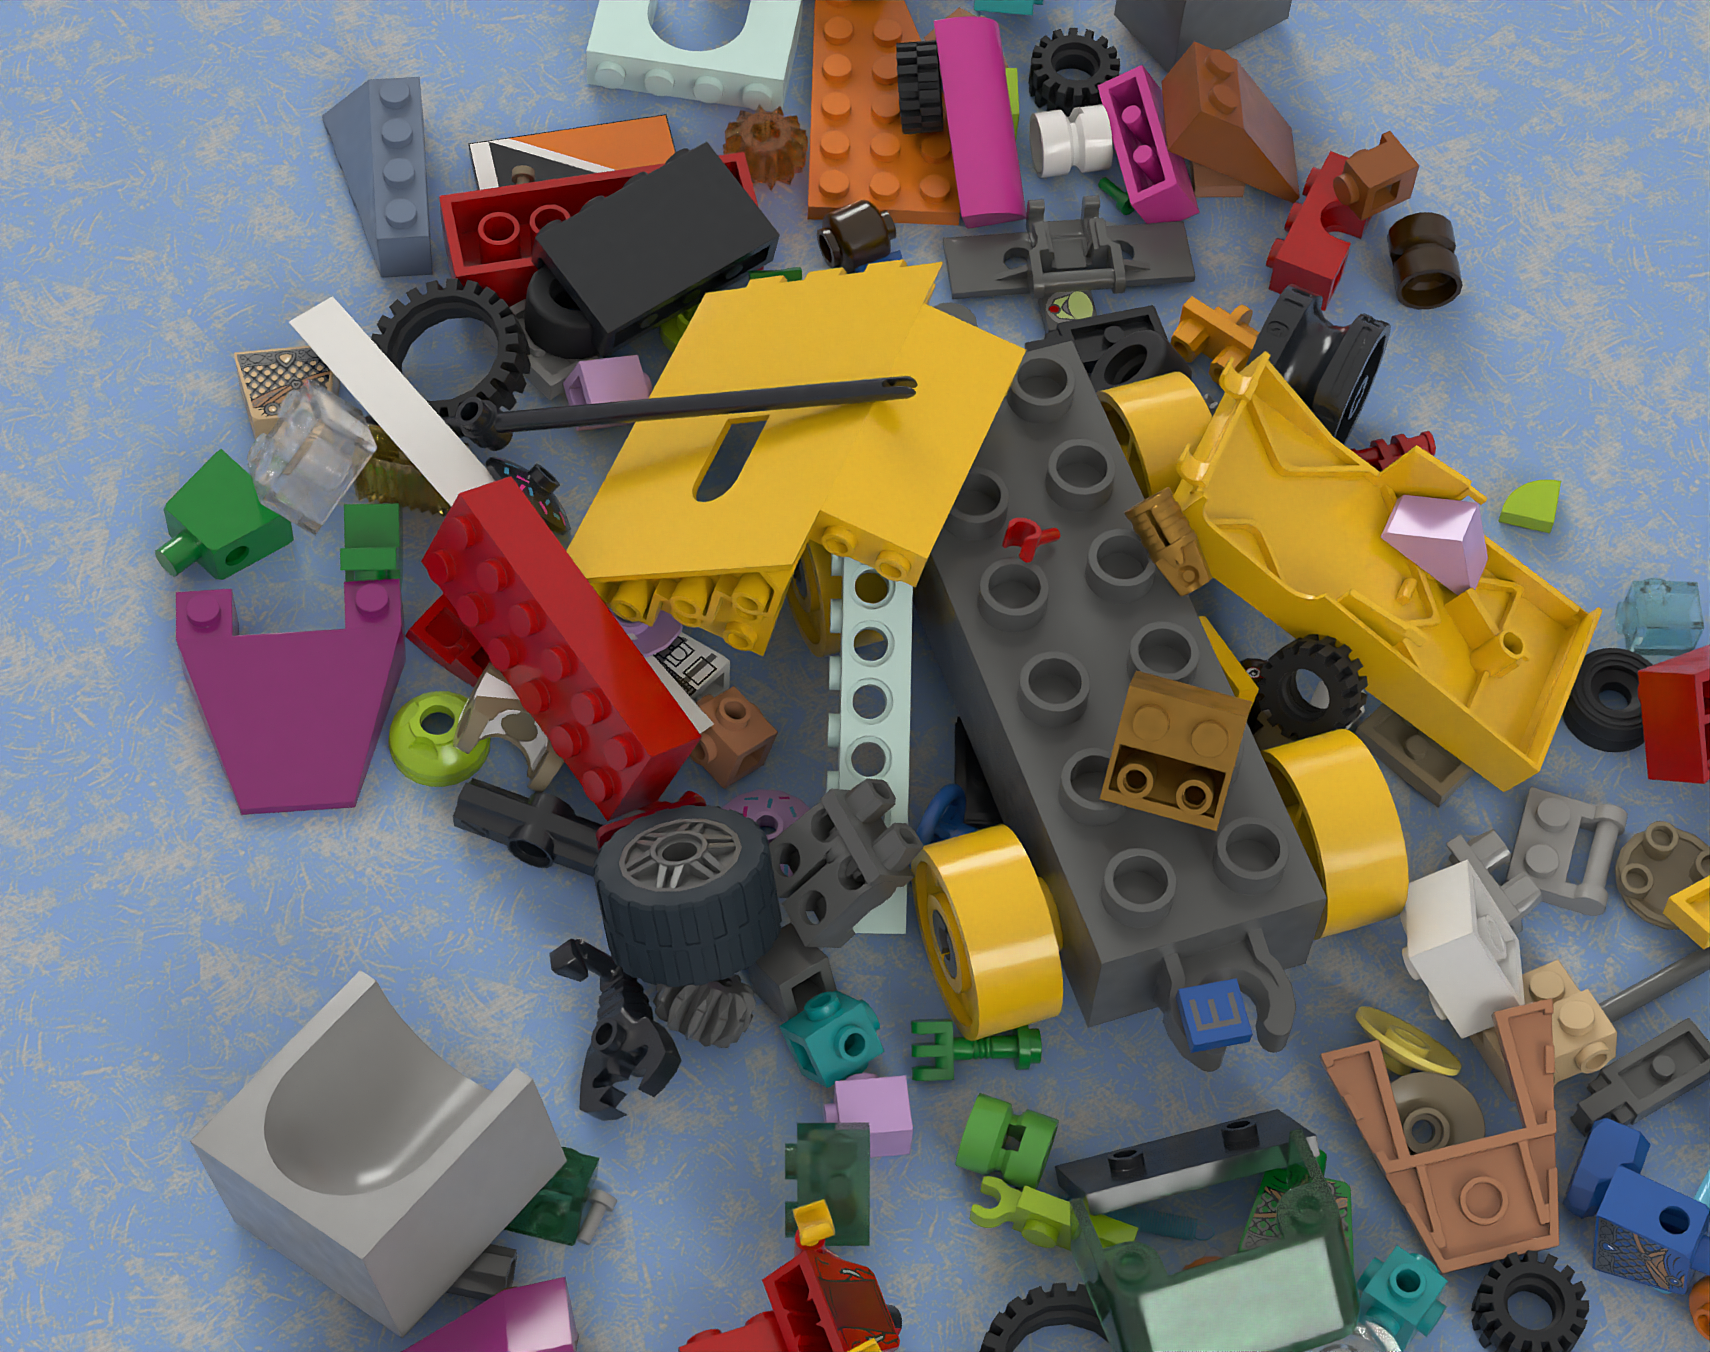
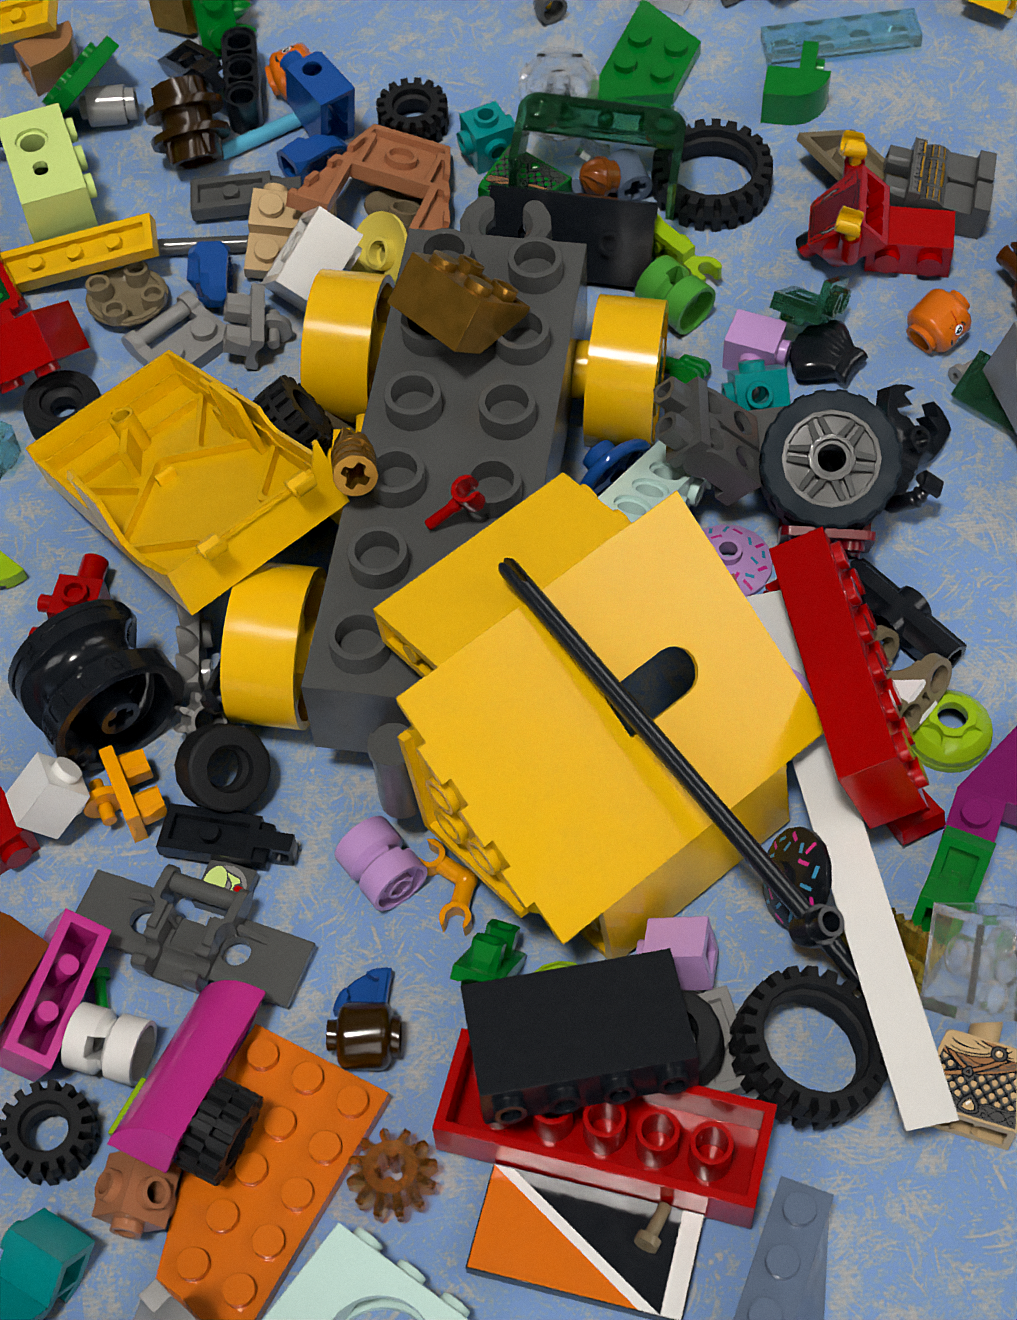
camera: 145 degrees left, 0 degrees up
blue tile [1175,978,1253,1053] -> none
lavender slope [1380,495,1488,596] -> none
none -> white brick [5,752,90,840]
none -> blue rock [186,241,234,309]
none -> black animal [789,319,868,384]
none -> orange head [906,289,972,353]

